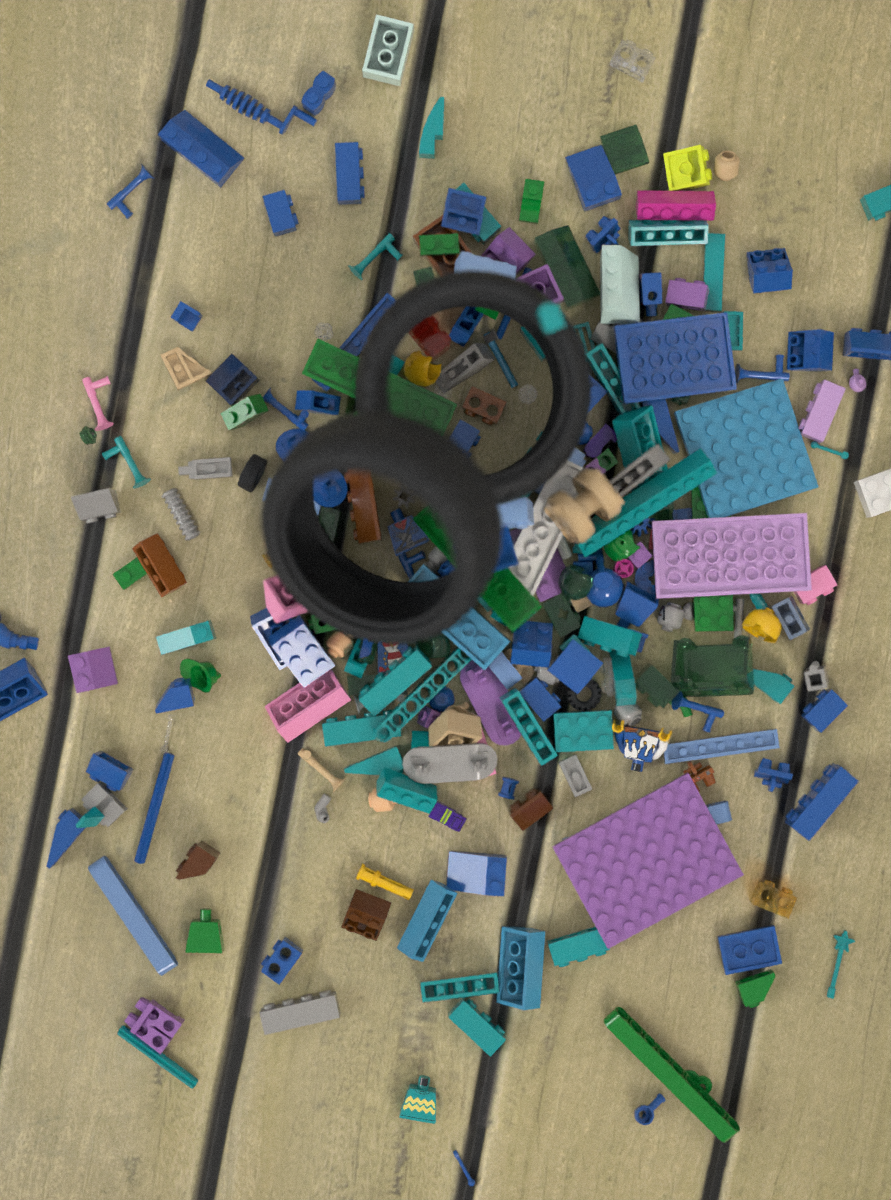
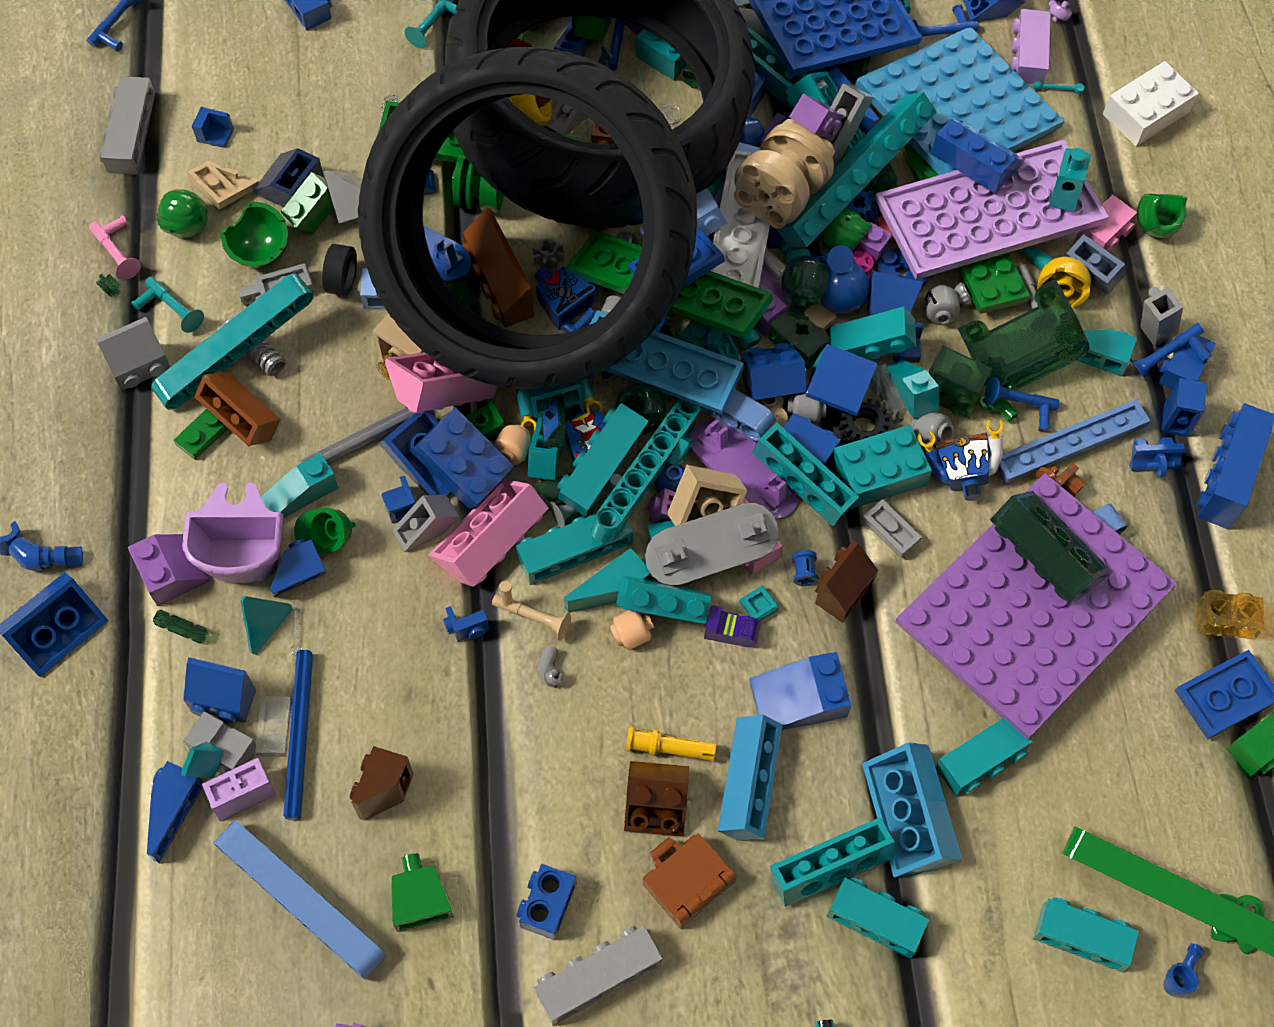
camera: 15 degrees left, 25 degrees down
none -> light grey brick [99,76,155,175]
none -> teal beam [151,273,314,410]
none -> clear green axle [153,610,208,644]
none -> green piece [157,189,208,238]
none -> lavender piece [182,483,284,584]
none -> lavender hinge [202,758,276,821]
none -> green cylinder [220,201,289,268]
none -> teal piece [241,596,293,654]
none -> clear plate [255,696,293,757]
none -> light grey axle [300,406,414,463]
none -> light grey slope [324,170,362,223]
none -> blue panel [382,476,415,523]
none -> light grey slope [392,495,459,552]
none -> blue bracket [443,606,490,642]
none -> dark orange piece [643,833,736,929]
none -> teal tile [668,436,694,466]
none -> teal tile [739,585,779,622]
none -> medium lavender brick [789,94,844,138]
none -> blue slope [932,119,1025,194]
none -> clear green slope [990,491,1112,603]
none -> teal brick [1033,897,1139,972]
none -> teal torso [1049,148,1091,213]
none -> blue piece [1130,322,1212,381]
none -> green piece [1137,193,1188,238]
none -> blue brick [1161,378,1207,437]

